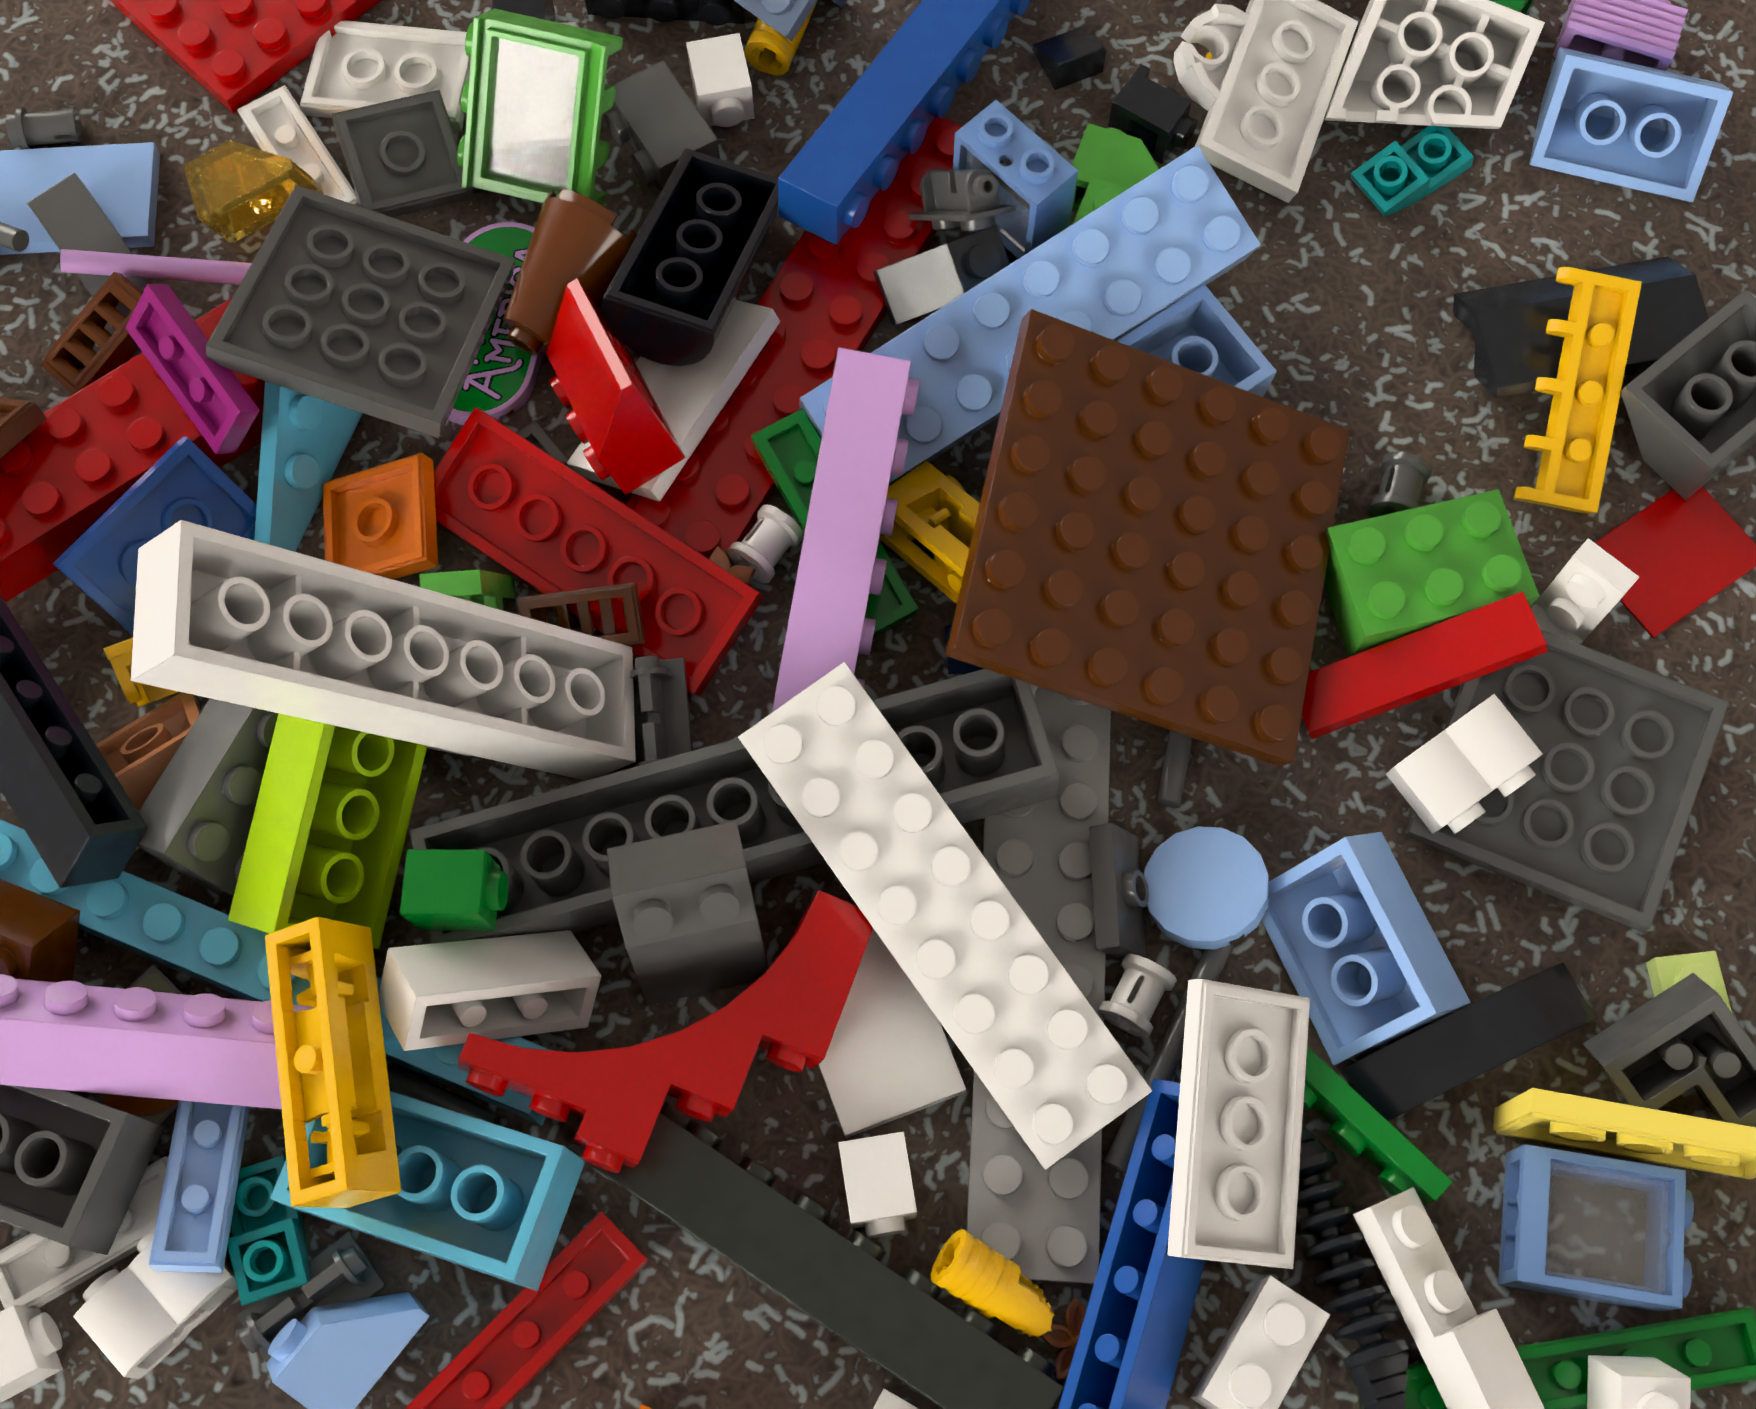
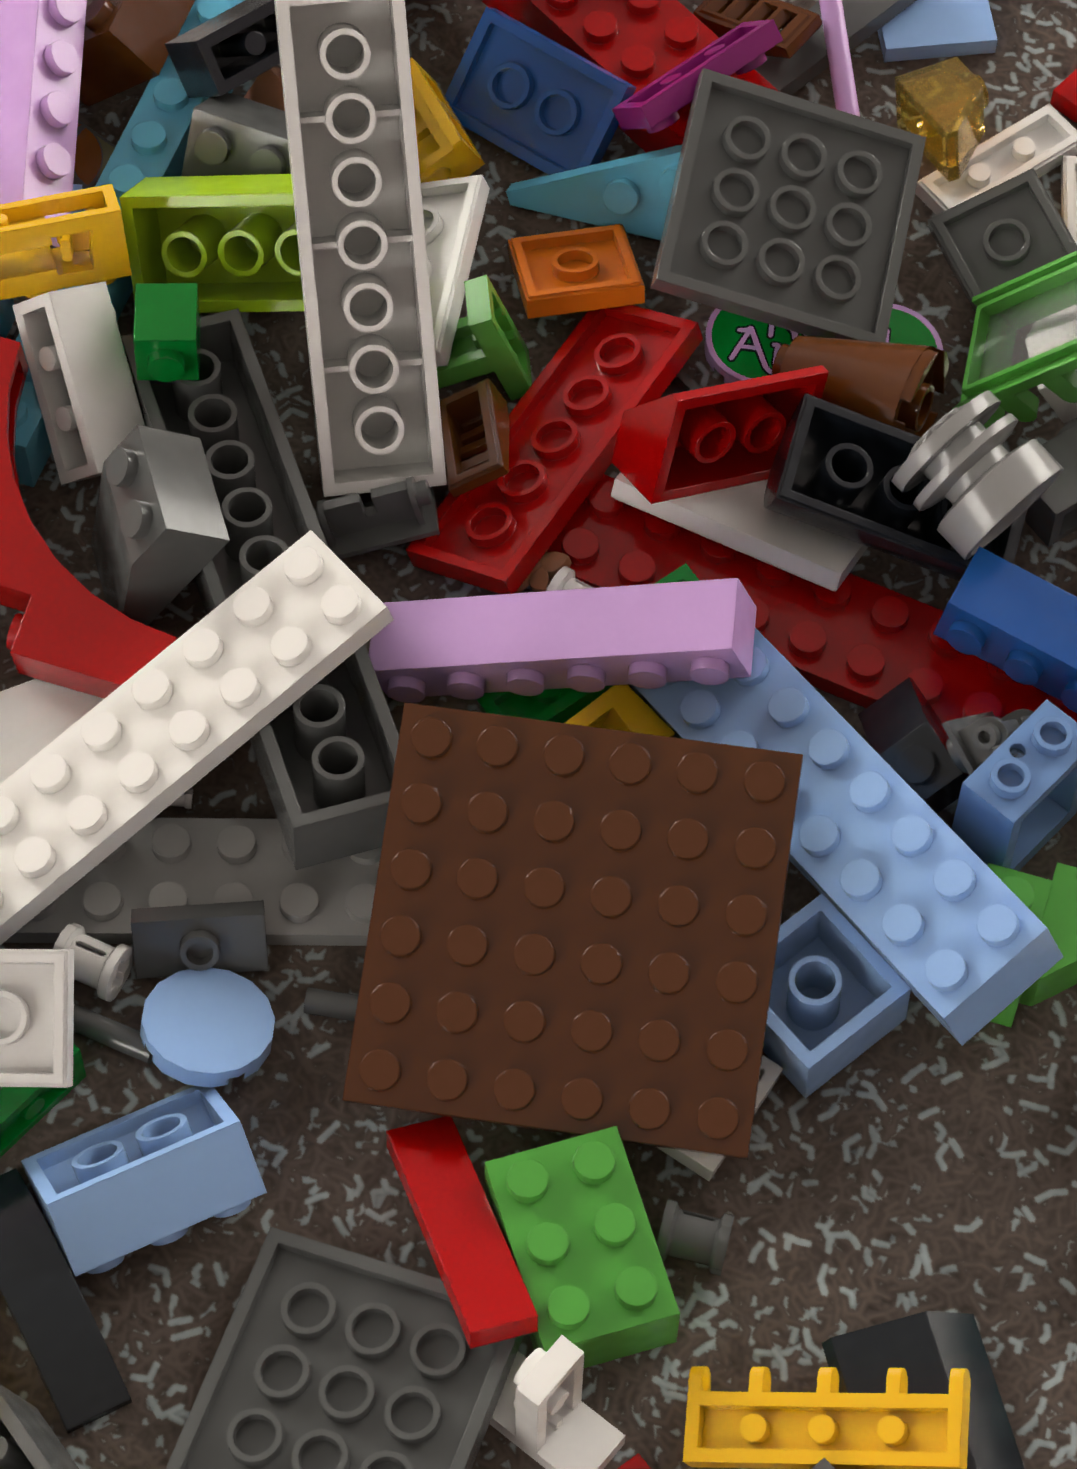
camera: 85 degrees right, 10 degrees down
white brick [1386,694,1543,834] -> none
none -> light grey wheel [892,390,1064,560]

